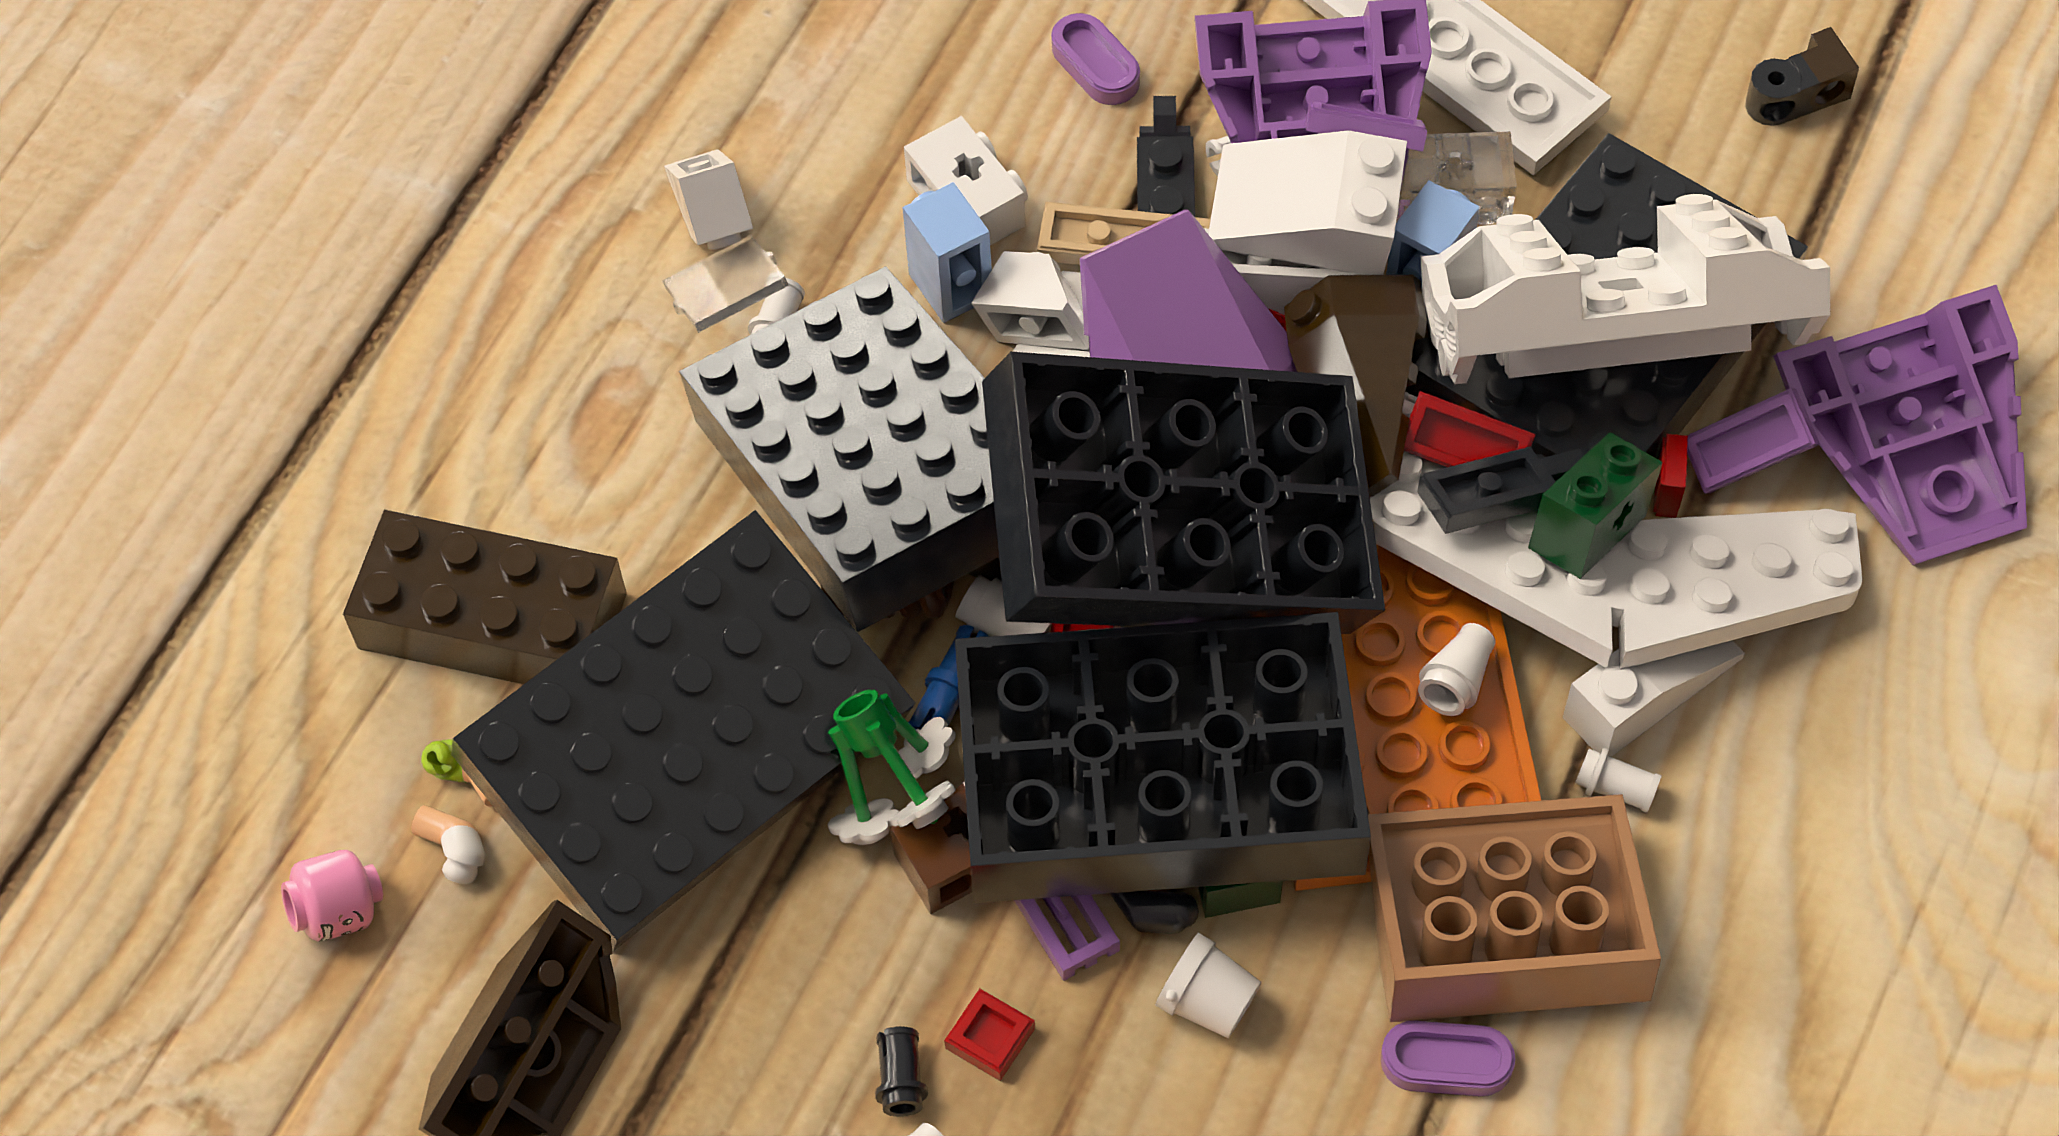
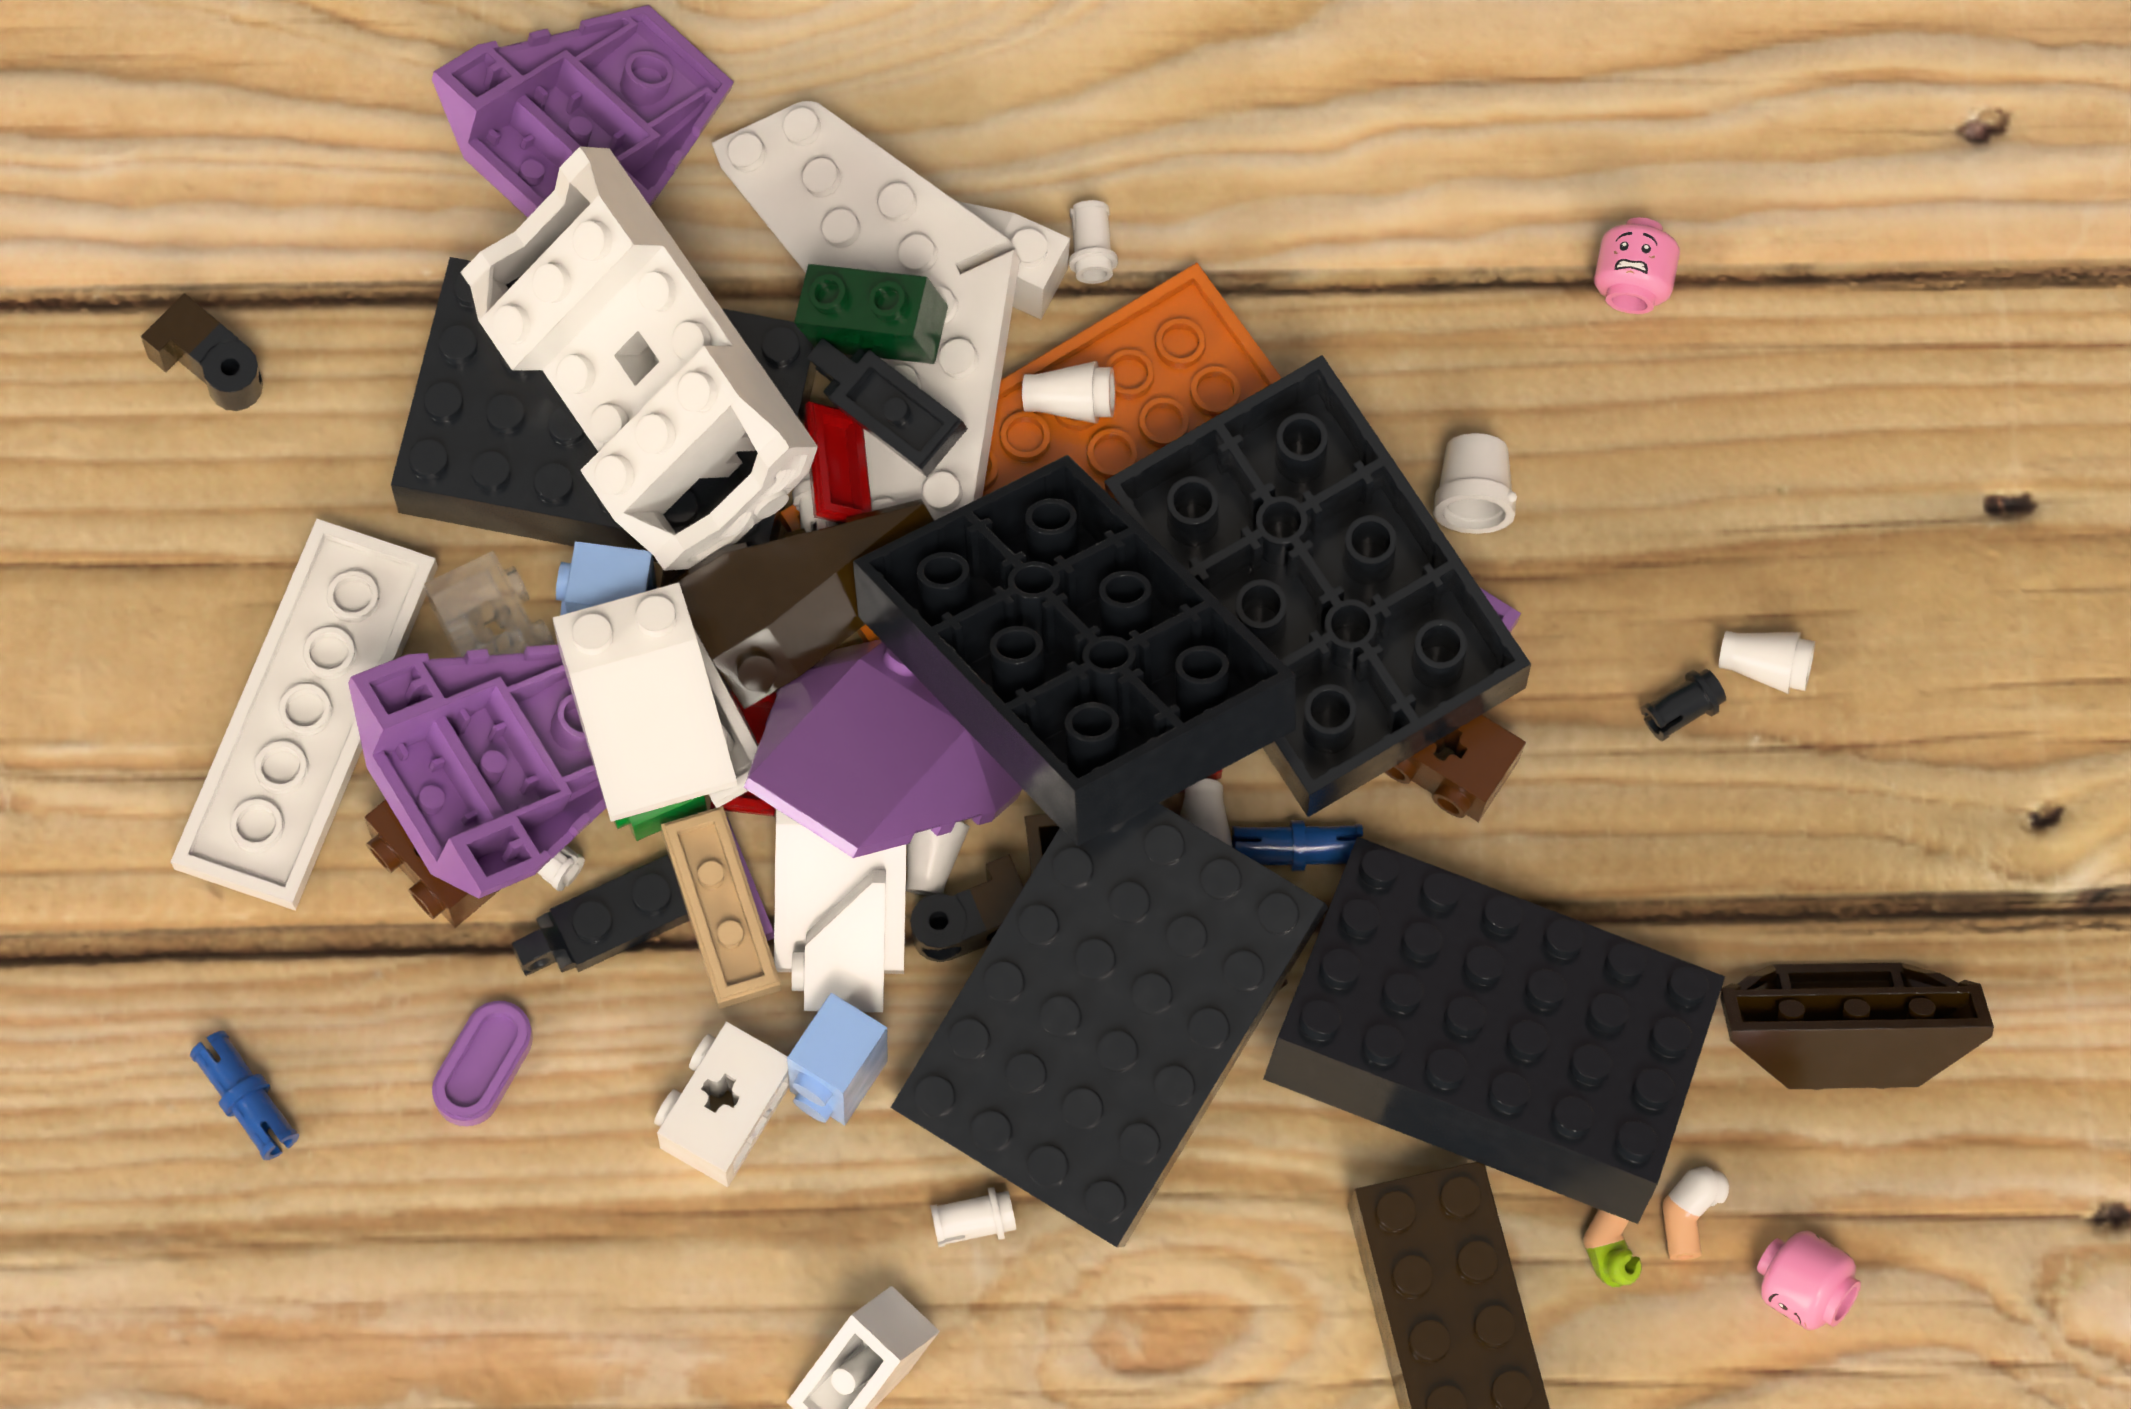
camera: 125 degrees left, 10 degrees up
clear piece [663,235,789,333] -> none
plant [828,690,956,845] -> none
red tile [944,988,1035,1081] -> none
medium lavender tile [1305,101,1427,151] -> none
medium nougat slope [1368,794,1661,1022] -> none
medium lavender tile [1380,1021,1515,1096] -> none
red tile [1653,434,1688,518] -> none
medium lavender tile [1687,388,1820,493] -> none

